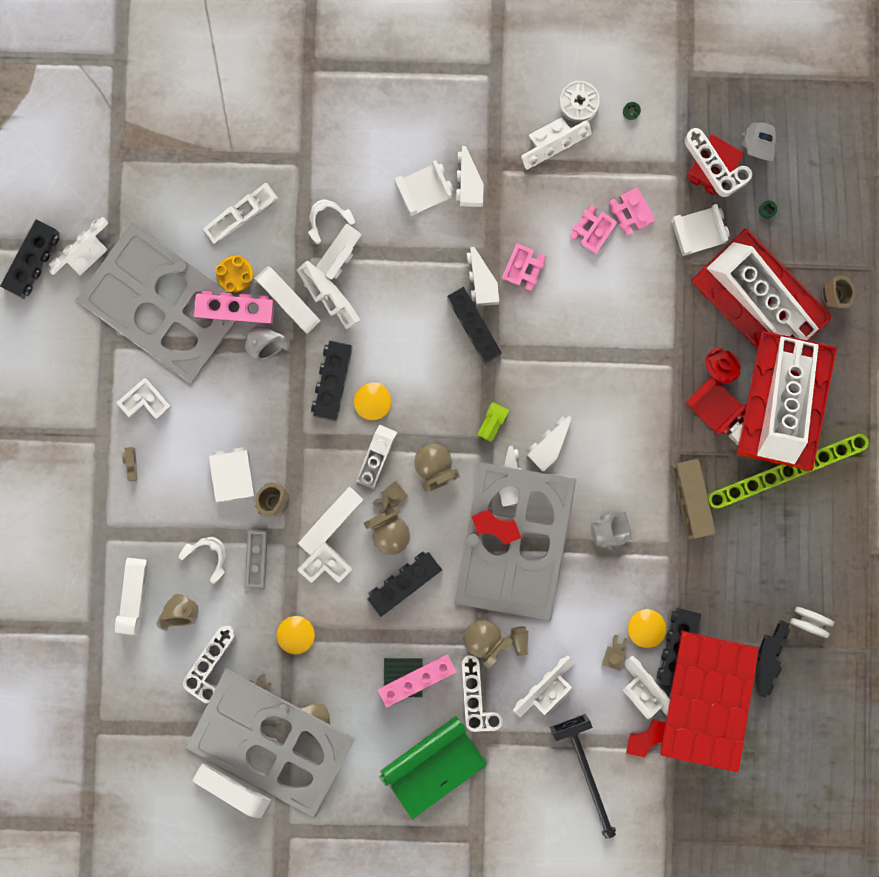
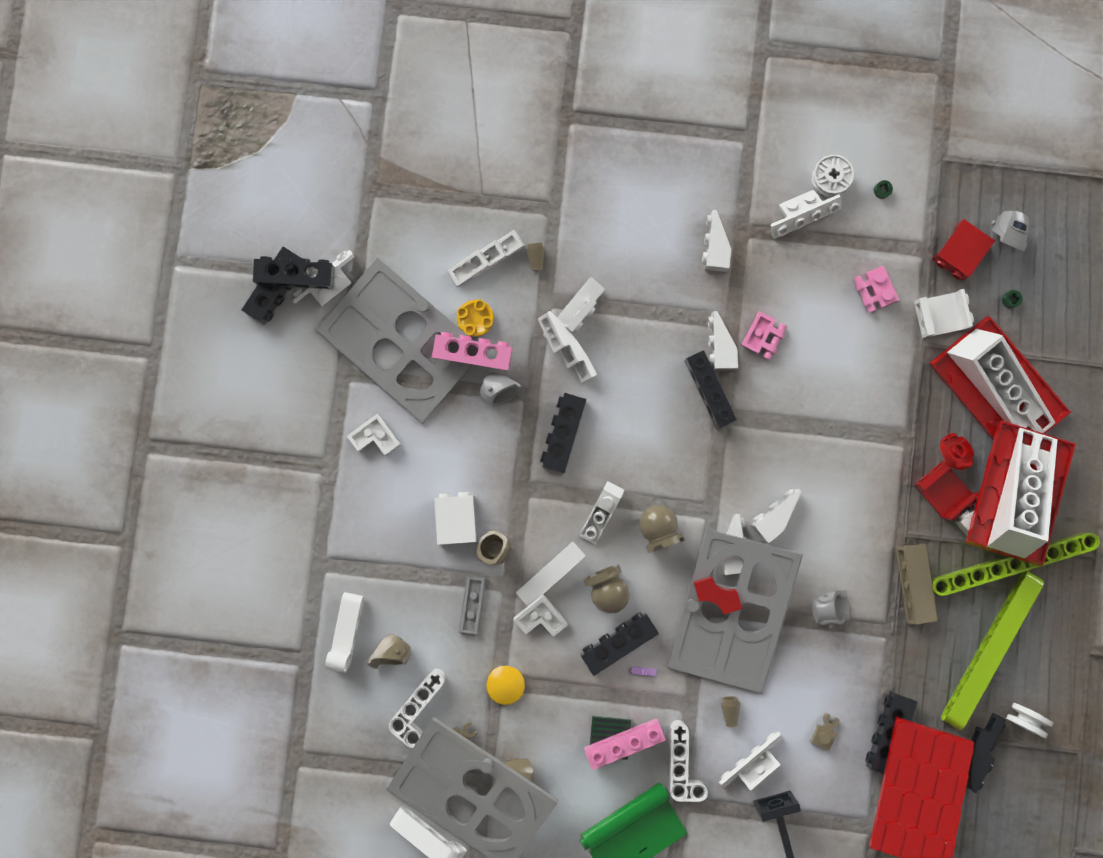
camera: 10 degrees right, 0 degrees up
dark tan plate [122,447,137,481] -> none
white helmet [178,537,227,584] -> none
white beam [254,266,321,334] -> none
white helmet [308,200,355,244] -> none
yellow dish [354,383,392,421] -> none
dark tan plate [373,481,408,513] -> none
white panel [395,160,454,216] -> none
dark tan tile [463,620,513,669] -> none
lime piece [477,402,510,442] -> none
bright pink plate [569,205,617,254] -> none
white bracket [622,656,669,719] -> none
red tile [626,719,665,758] -> none
yellow dish [628,609,666,648] -> none
white beam [685,128,752,197] -> none
dark tan helmet [821,275,855,309] -> none
none -> black brick [252,256,335,289]
none -> dark tan cone [526,243,545,271]
none -> lavender piece [631,666,657,676]
none -> lime beam [941,571,1044,731]

